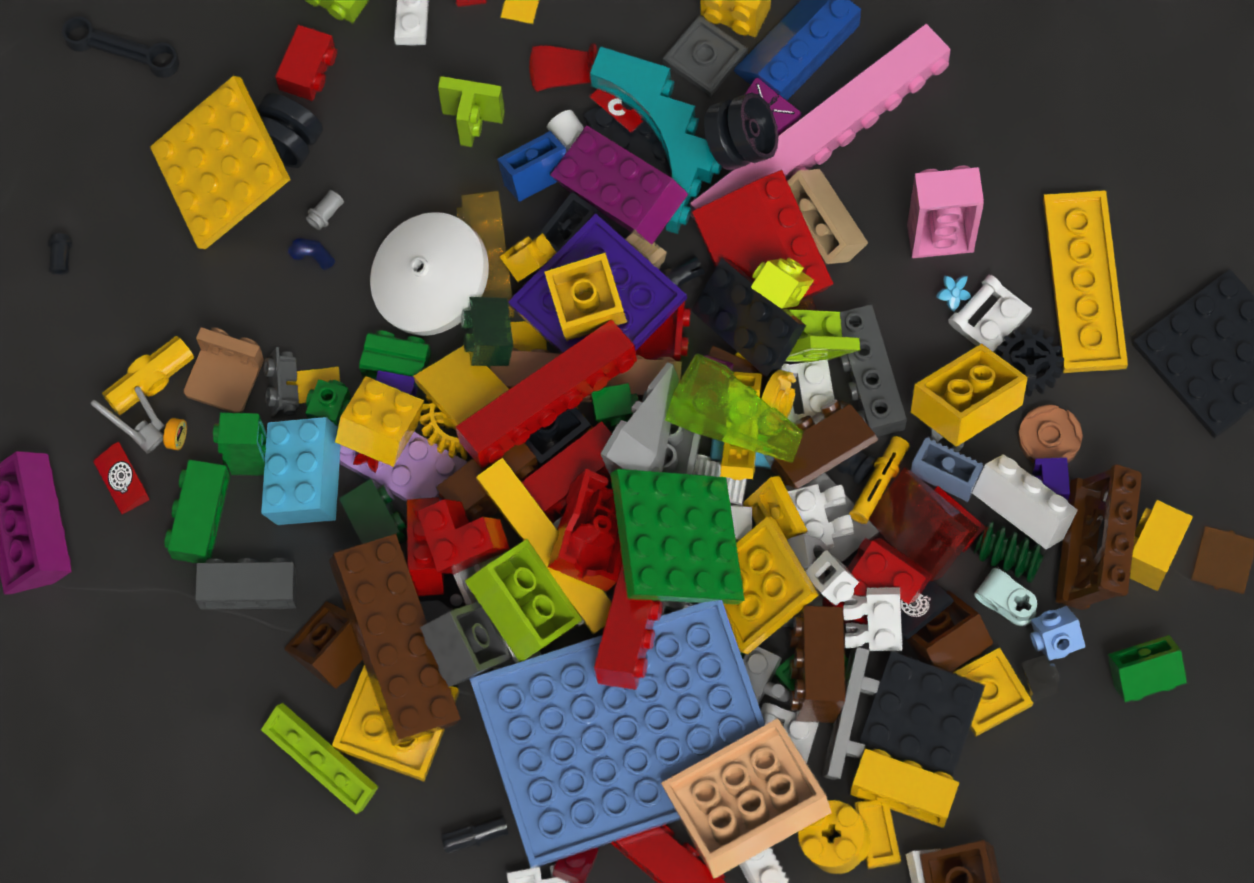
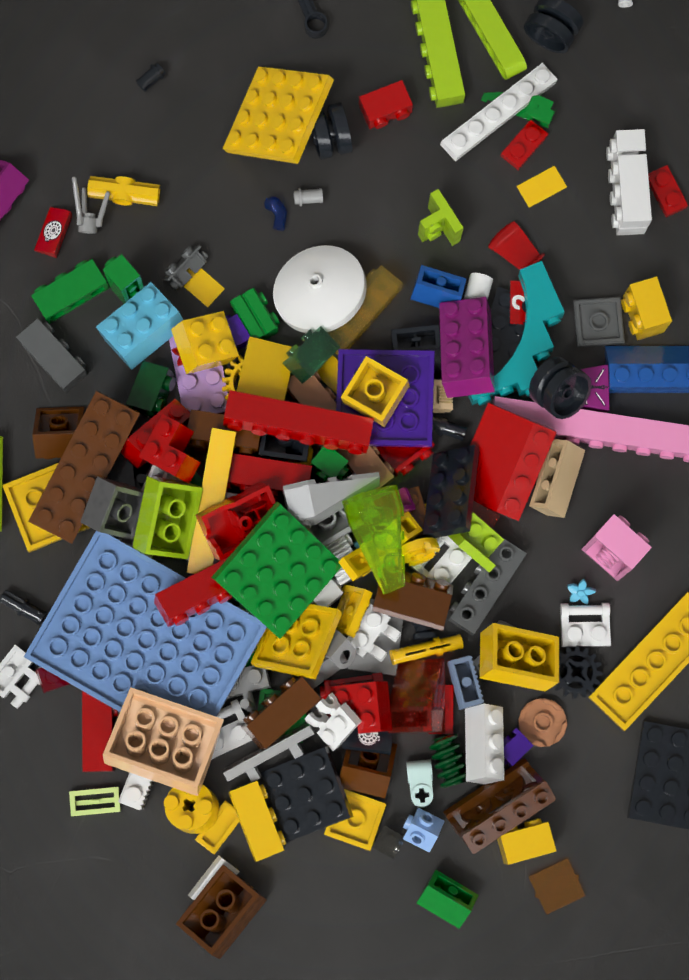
camera: 40 degrees right, 10 degrees up
light orange tile [163,417,187,451] -> none
medium nougat bracket [184,327,264,413] -> none
green brick [306,379,352,426] -> none
yellow brick [500,233,557,282] -> none
neon yellow brick [751,257,814,309] -> none
white brick [805,550,859,606] -> none

